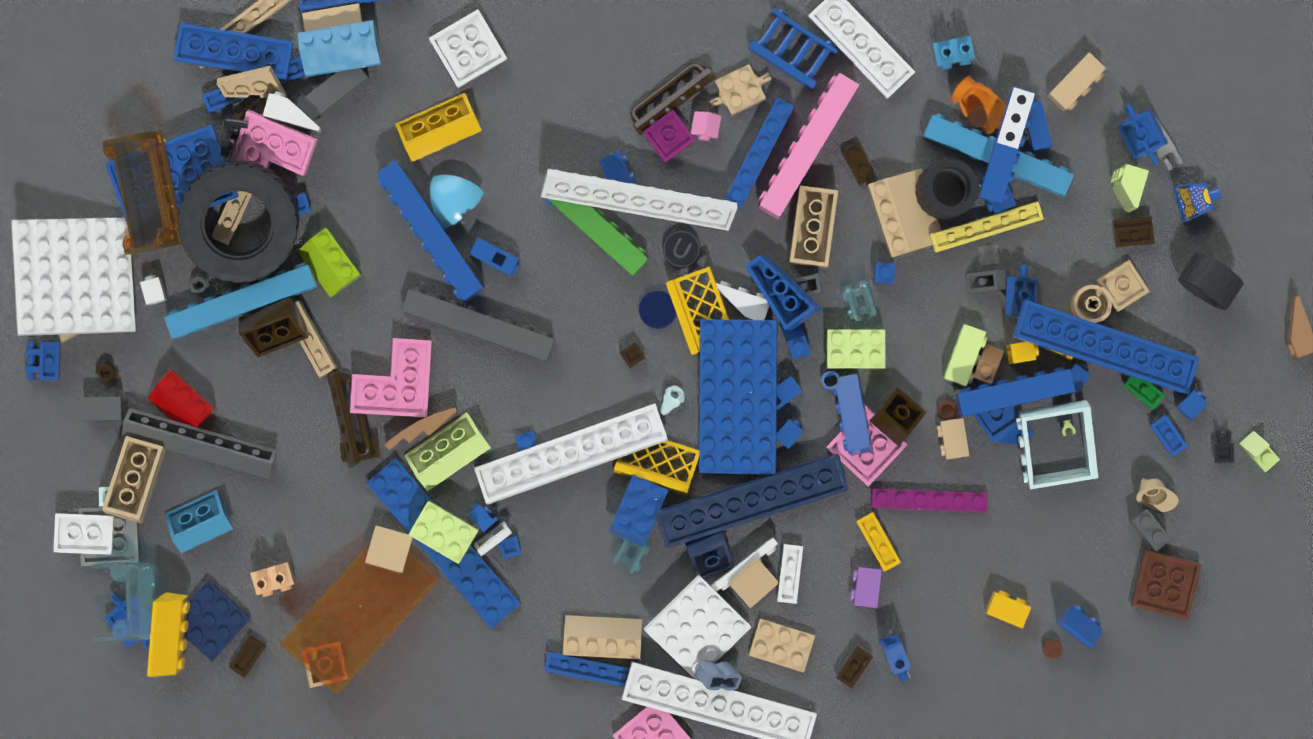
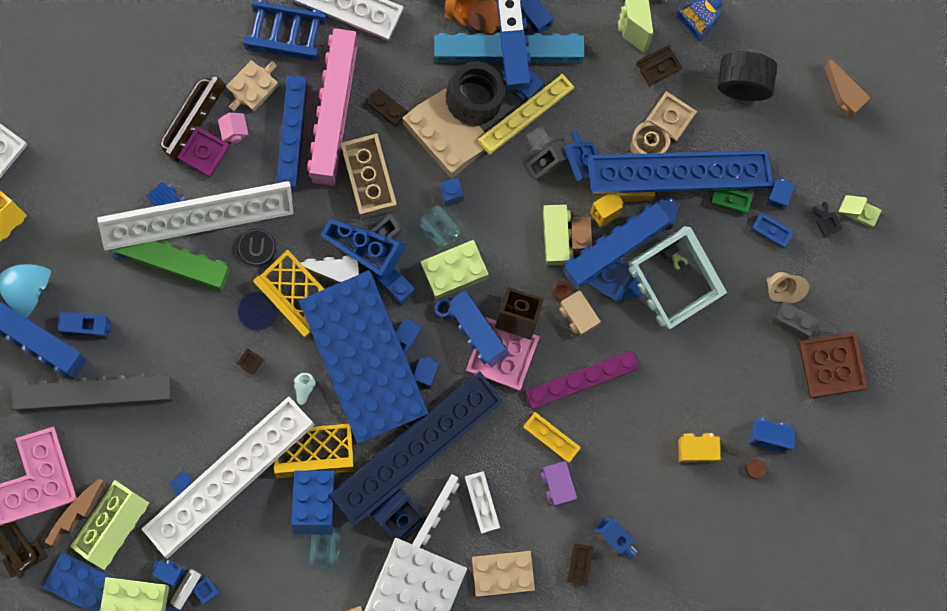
camera: 25 degrees left, 10 degrees down
tan tile [728,557,779,608] -> none

